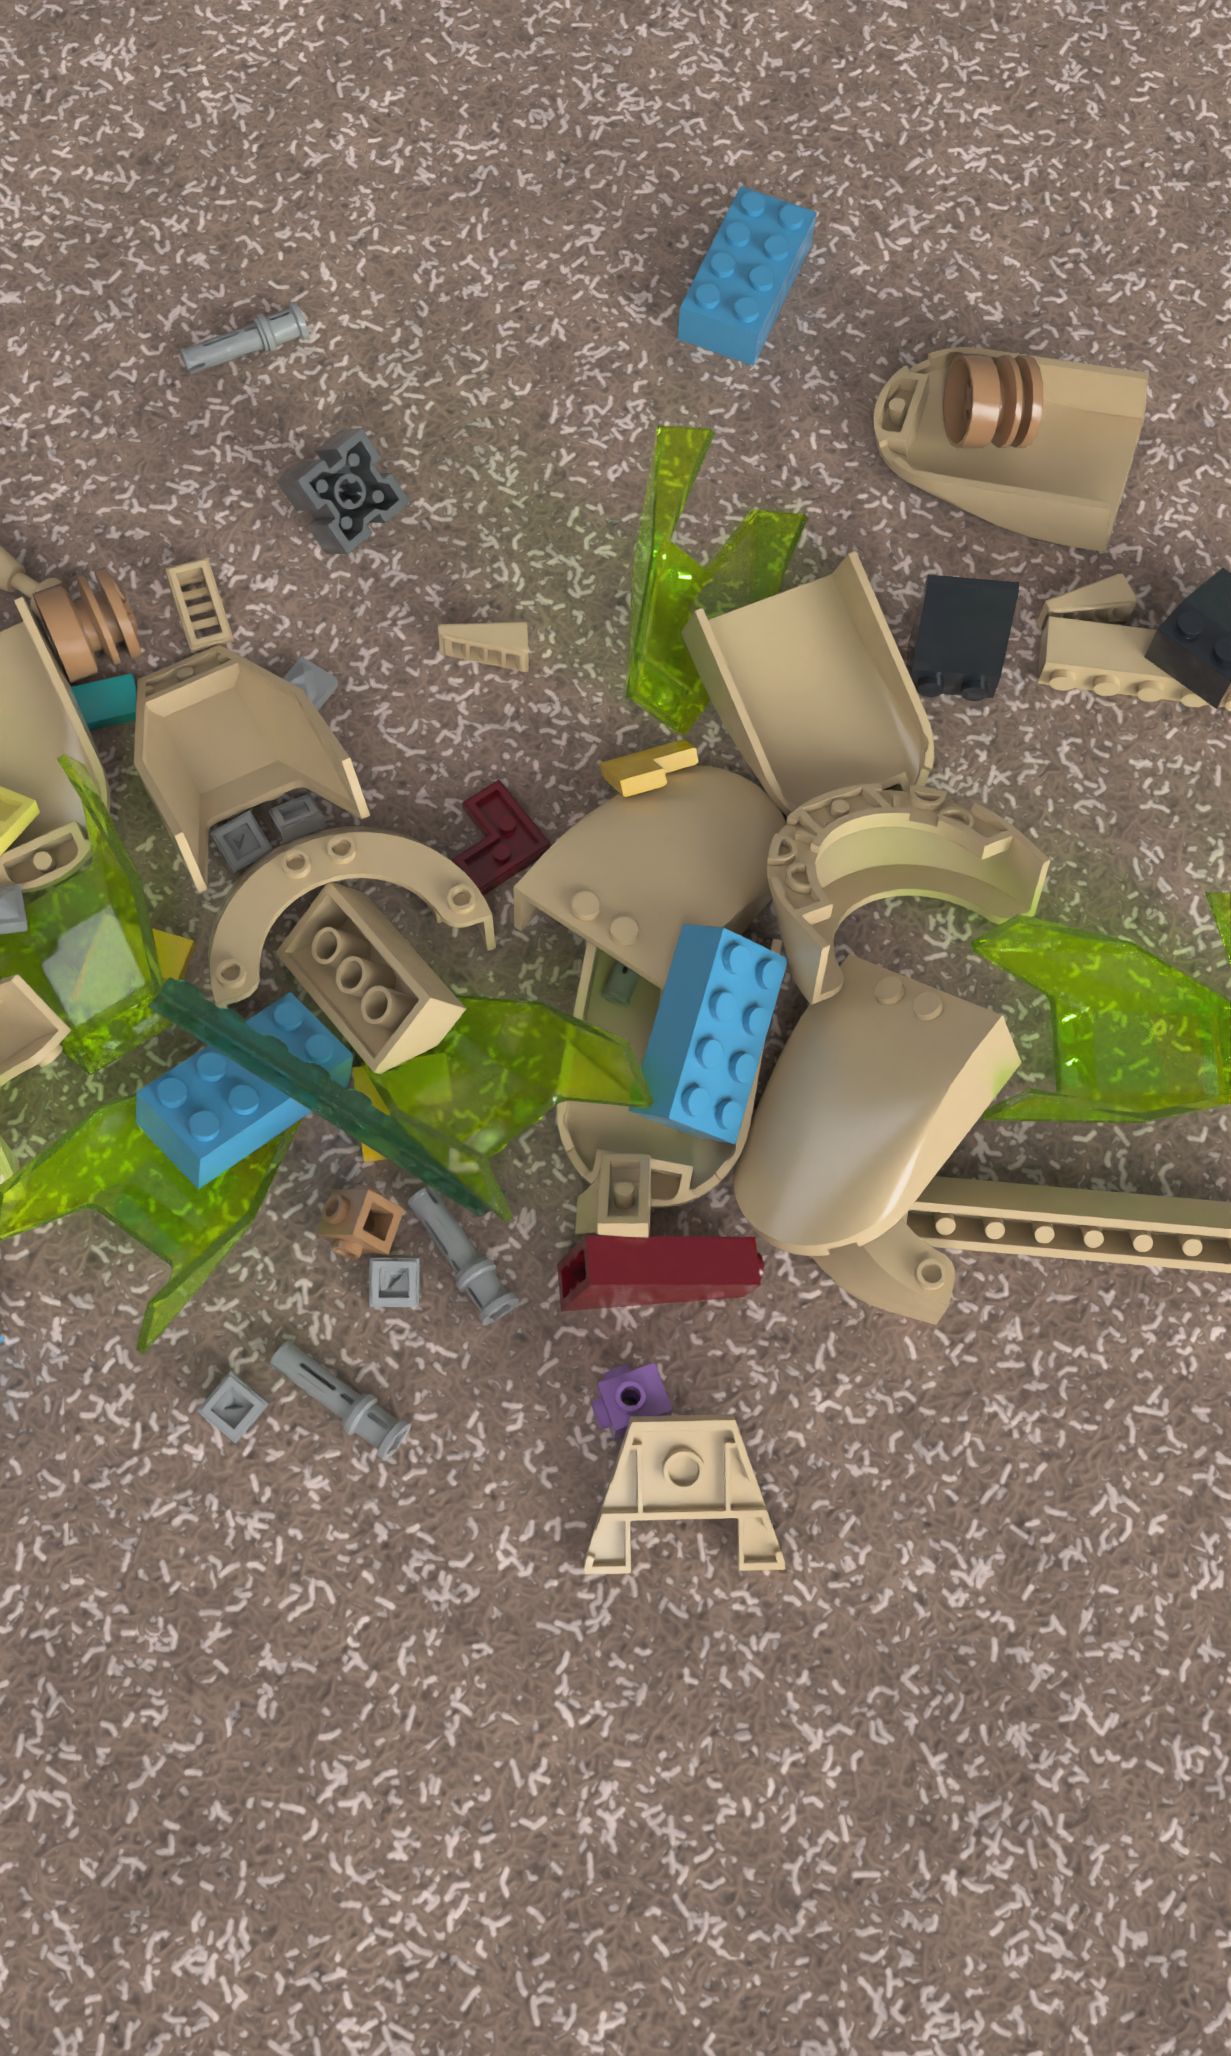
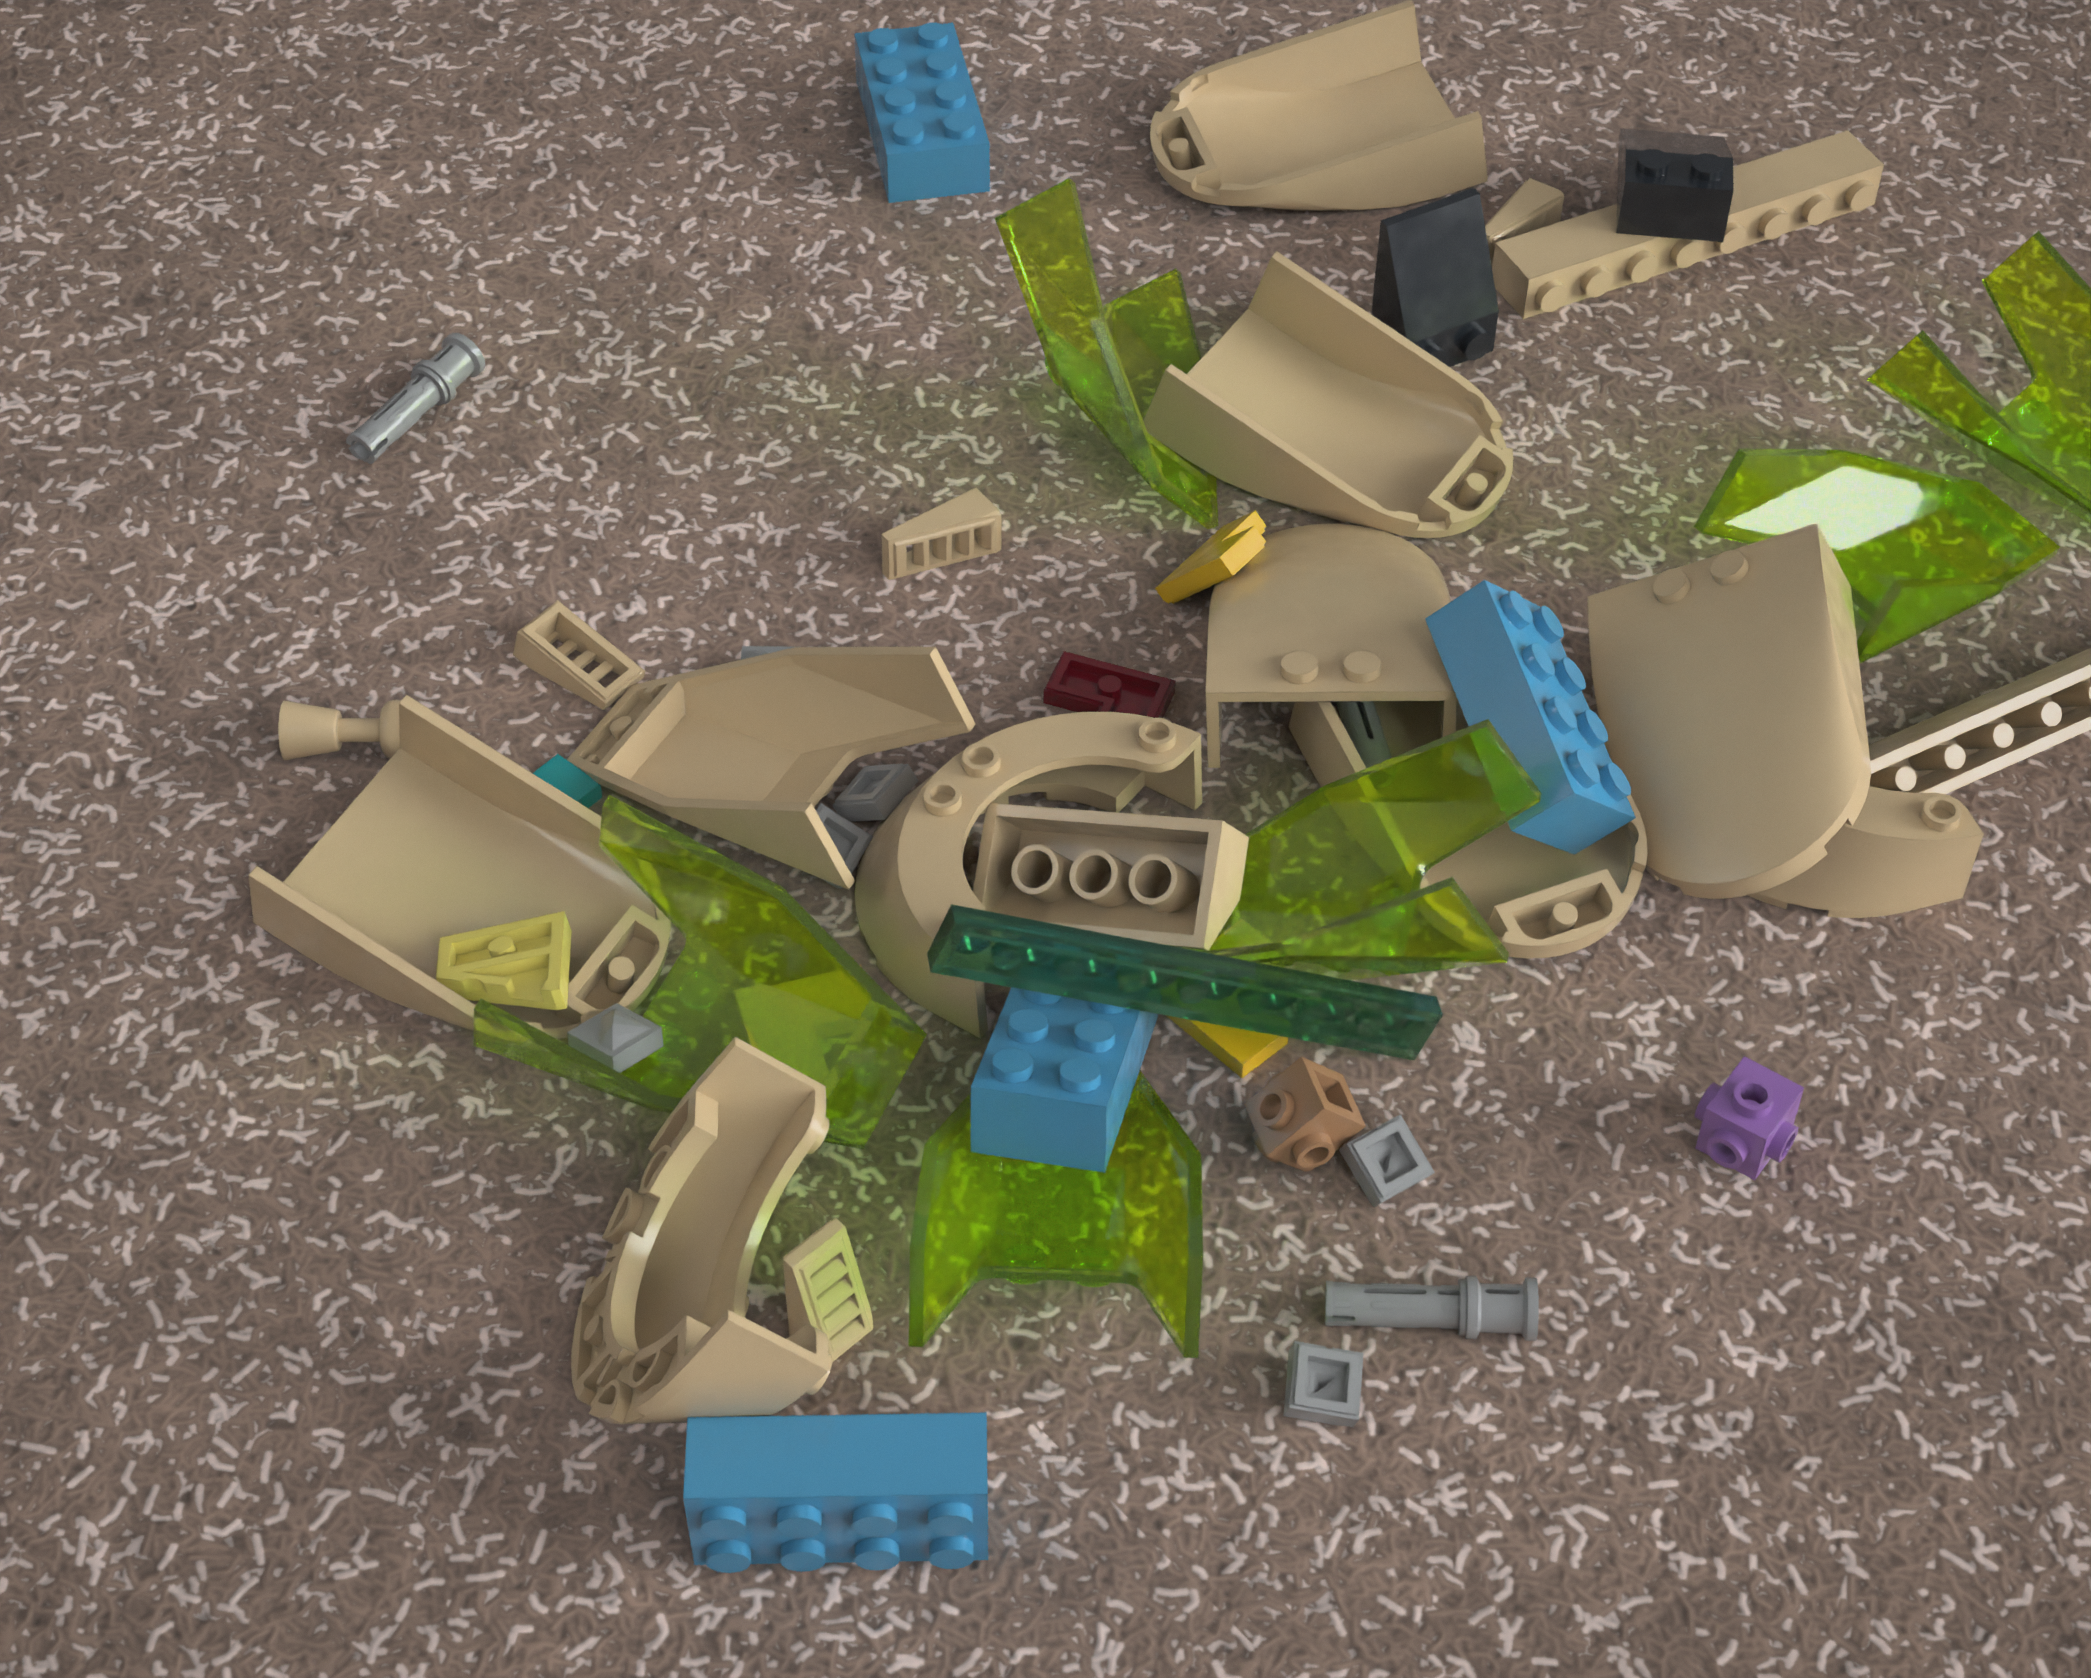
camera: 30 degrees left, 20 degrees down
medium nougat wheel [32,567,142,683] -> none
dark grey brick [277,428,410,554] -> none
light grey pin [408,1186,519,1325] -> none
dark red slope [557,1236,764,1312] -> none
tan slope [575,1154,651,1238] -> none
tan wing [584,1414,785,1574] -> none
tan windscreen [767,783,1050,1005] -> none
medium nougat wheel [943,355,1043,448] -> none

